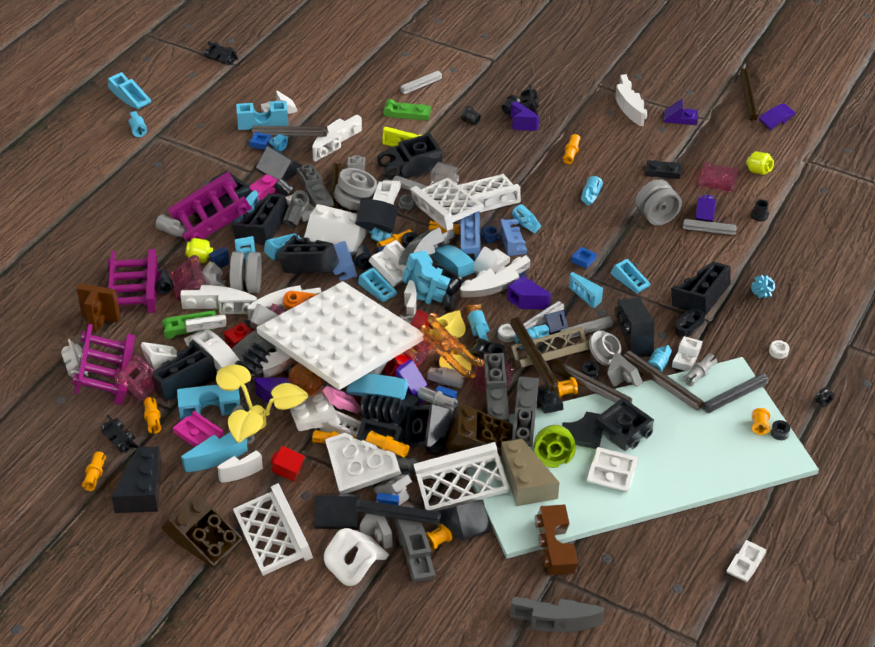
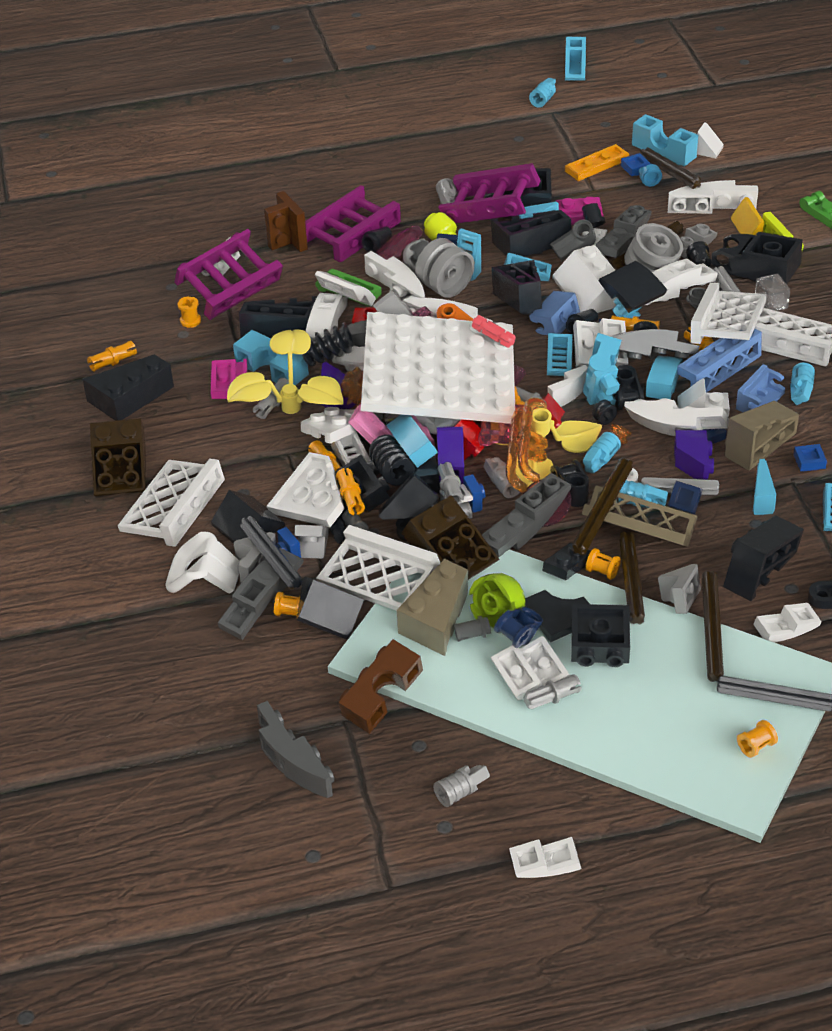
camera: 50 degrees right, 0 degrees up
black hinge [101,414,138,453] -> none
clear pink plate [115,355,154,402] -> none
white slope [141,342,177,371] -> none
light orange pin [143,397,161,434] -> none
medium azure slope [181,432,248,472] -> none
black hinge [205,41,239,65] -> none
white slope [217,450,263,483] -> none
slope [256,146,303,181] -> none
red brick [270,446,305,482] -> none
dark blue plate [480,226,501,243] -> none
dark grey slope [512,377,539,447] -> none
light grey axle [560,316,613,339] -> none
black bush [581,362,599,379] -> none
light grey piece [589,331,621,367] -> none
medium azure hinge [648,345,672,372] -> none
light grey pin [683,354,717,386] -> none
black bush [770,420,791,441] -> none
none -> light orange bush [177,296,201,328]
none -> light grey hinge [433,765,490,807]
none -> dark grey pin [454,616,491,642]
none -> coral axle [472,315,516,348]
none -> dark blue piece [494,607,543,648]
none -> light grey axle [523,674,582,709]
none -> light orange tile [565,144,629,181]
none -> black piece [686,241,711,267]
none -> dark tan wedge [725,401,799,471]
none -> yellow slope [731,197,764,235]

